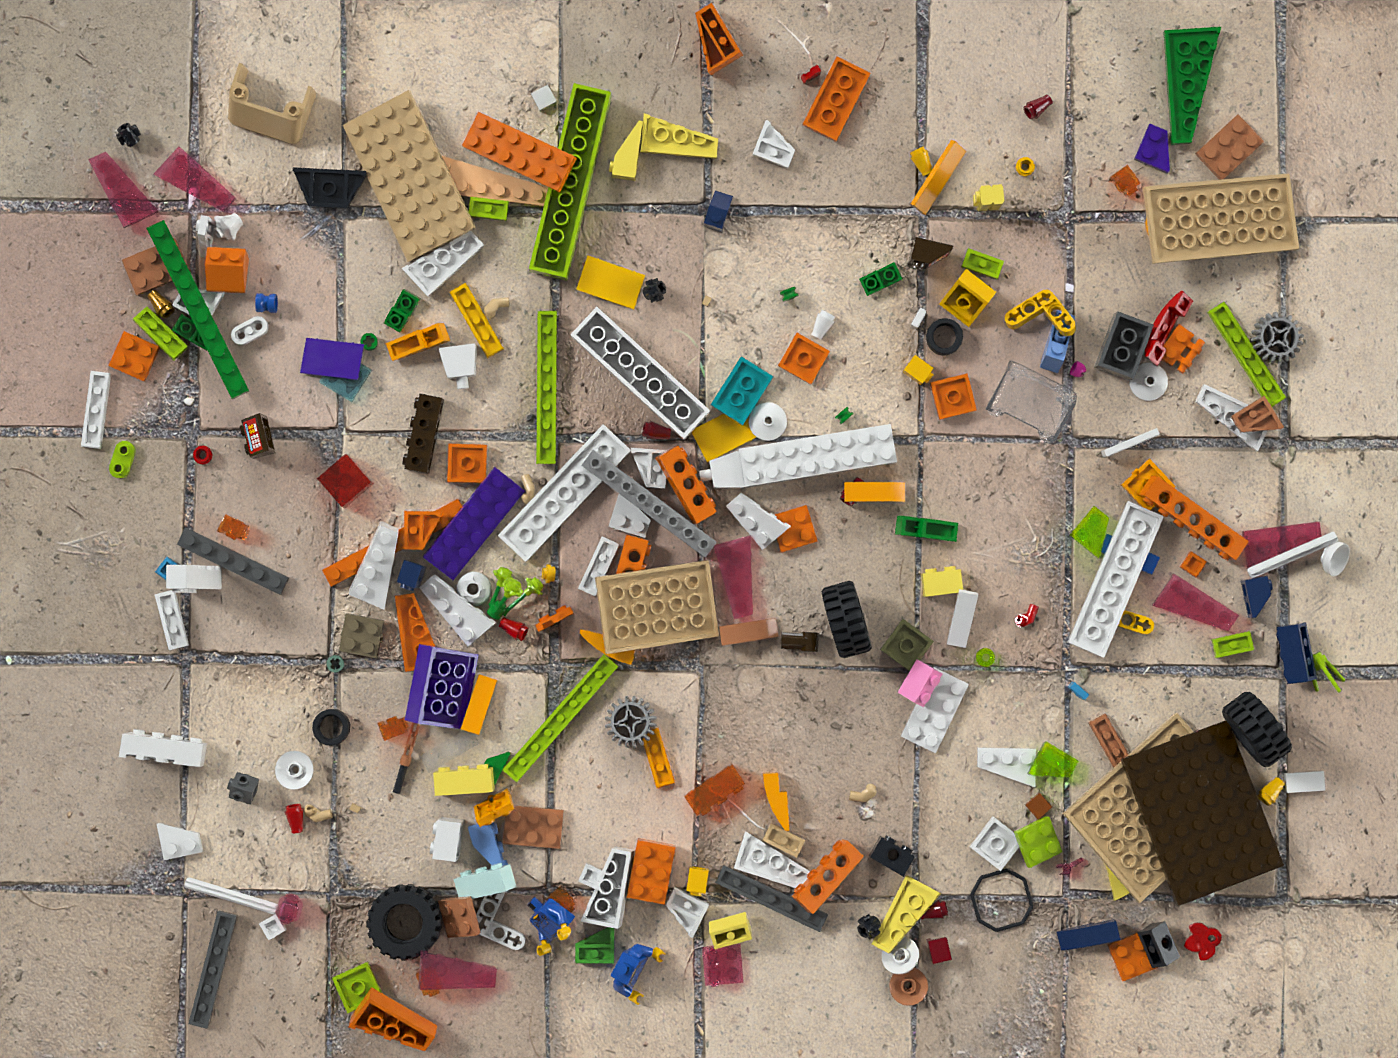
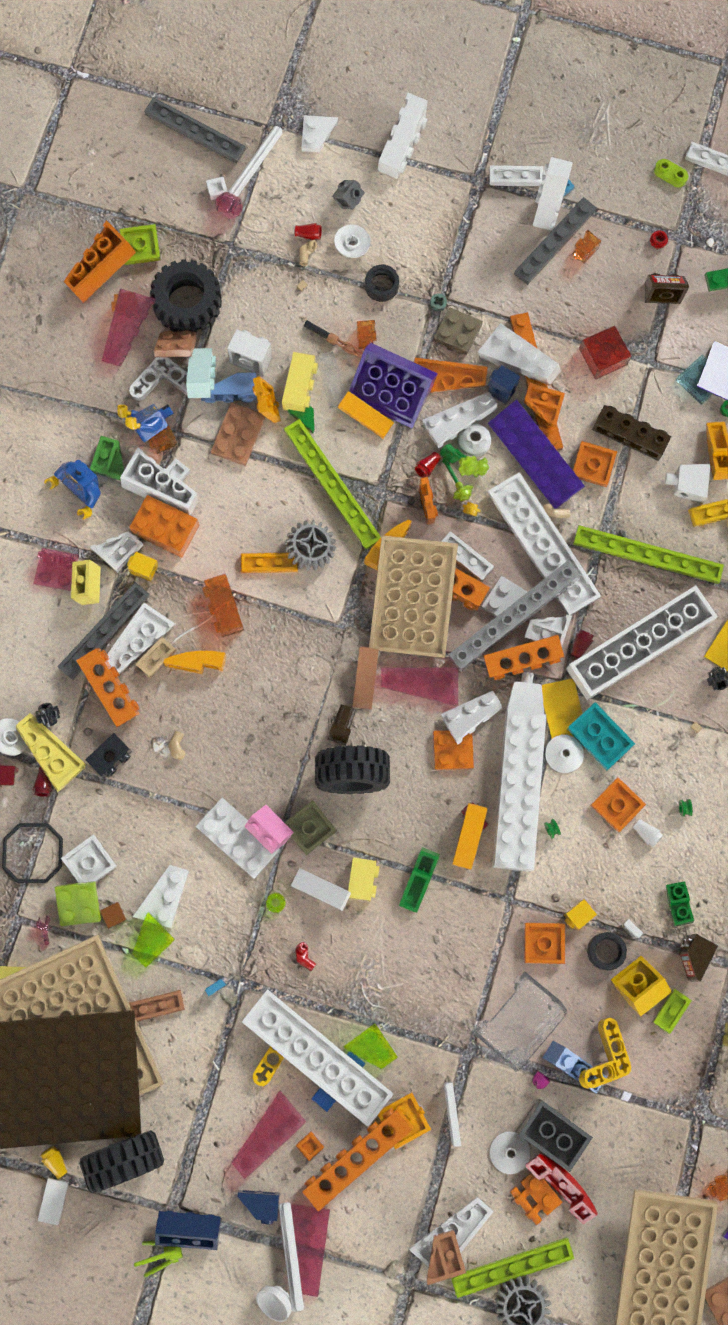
camera: 100 degrees right, 10 degrees down
lime plate [1211,631,1254,658] -> none

